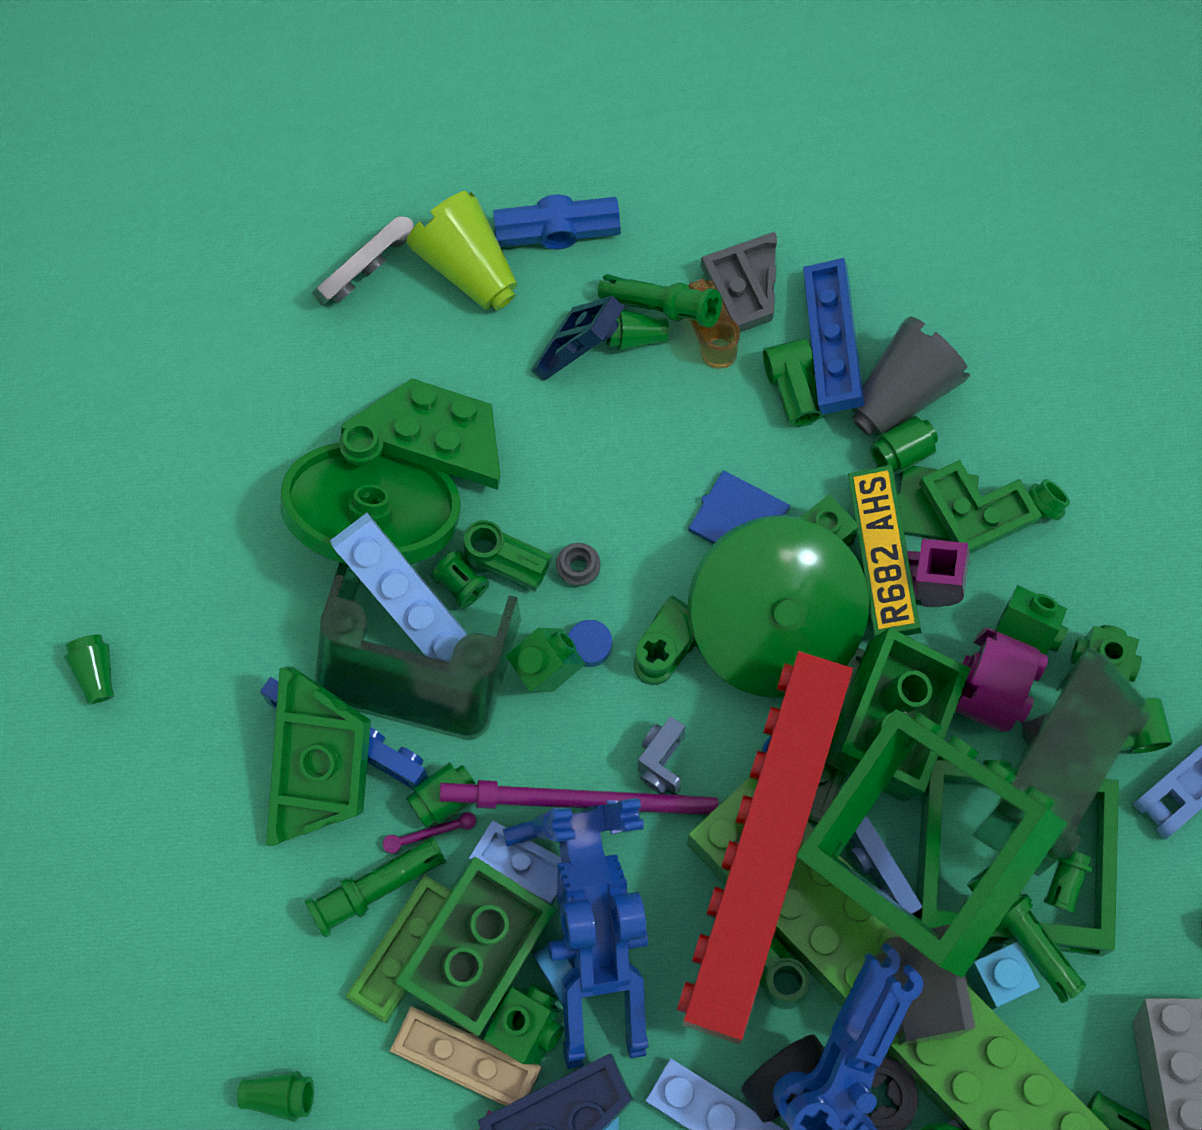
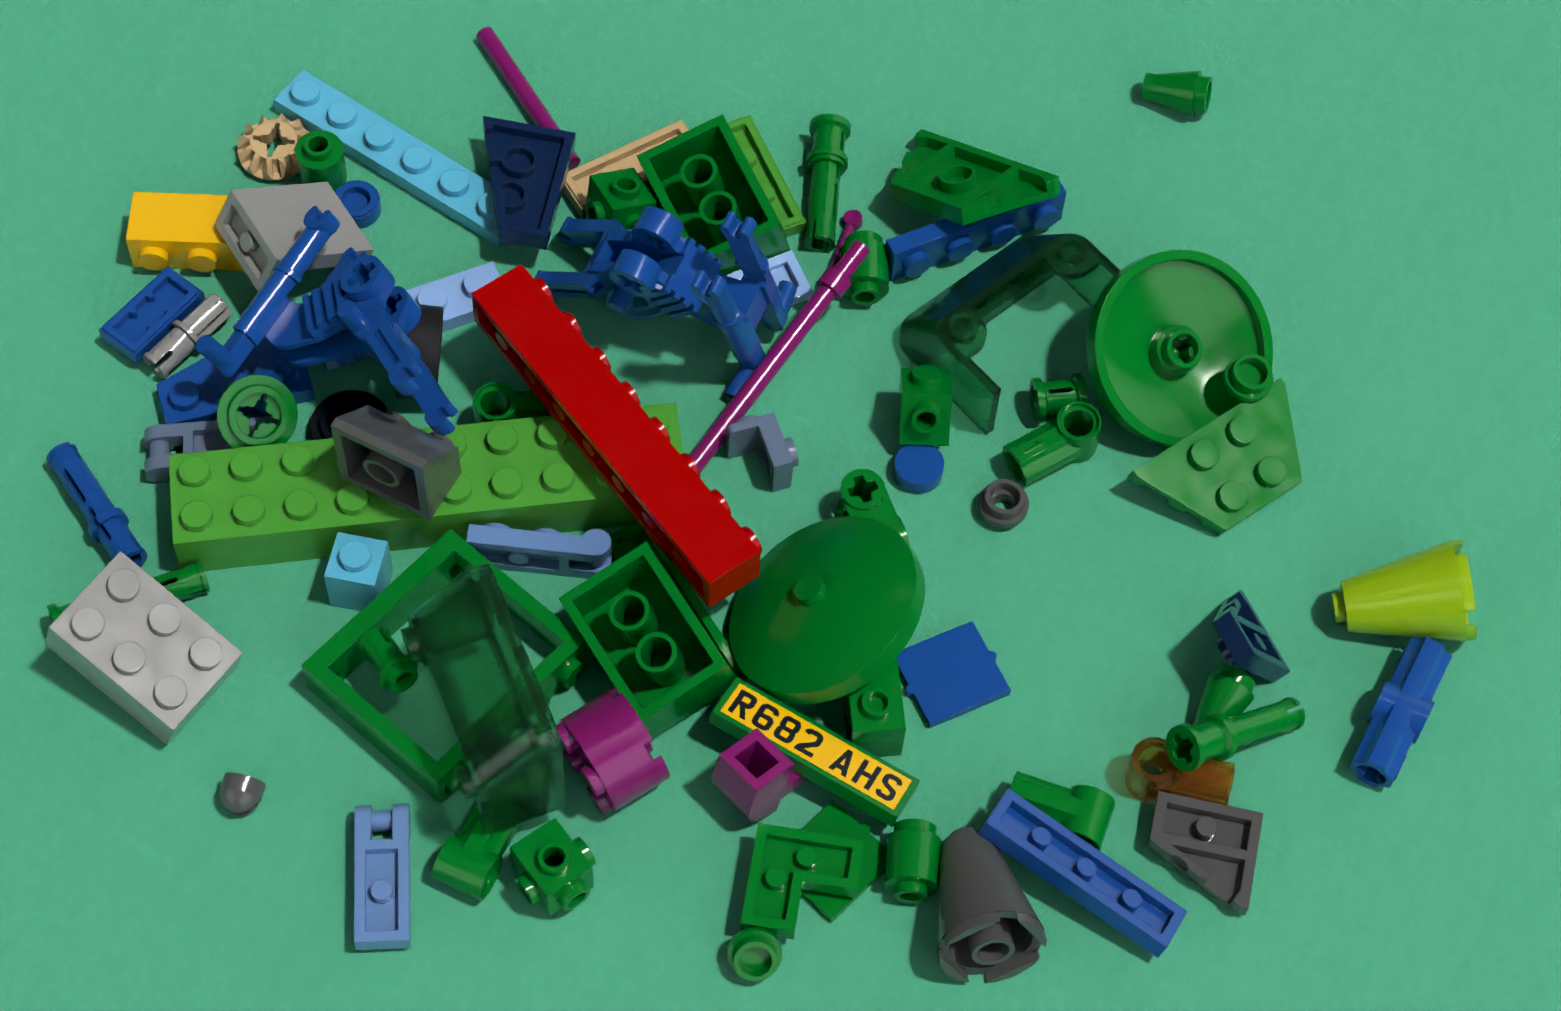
camera: 120 degrees right, 10 degrees down
green cone [237,1071,314,1122] -> none
plate [311,216,414,306] -> none
light blue plate [330,513,475,672] -> none
green window [796,709,1068,978] -> none
green pin [967,865,1087,1003] -> none
green brick [995,585,1068,655] -> none

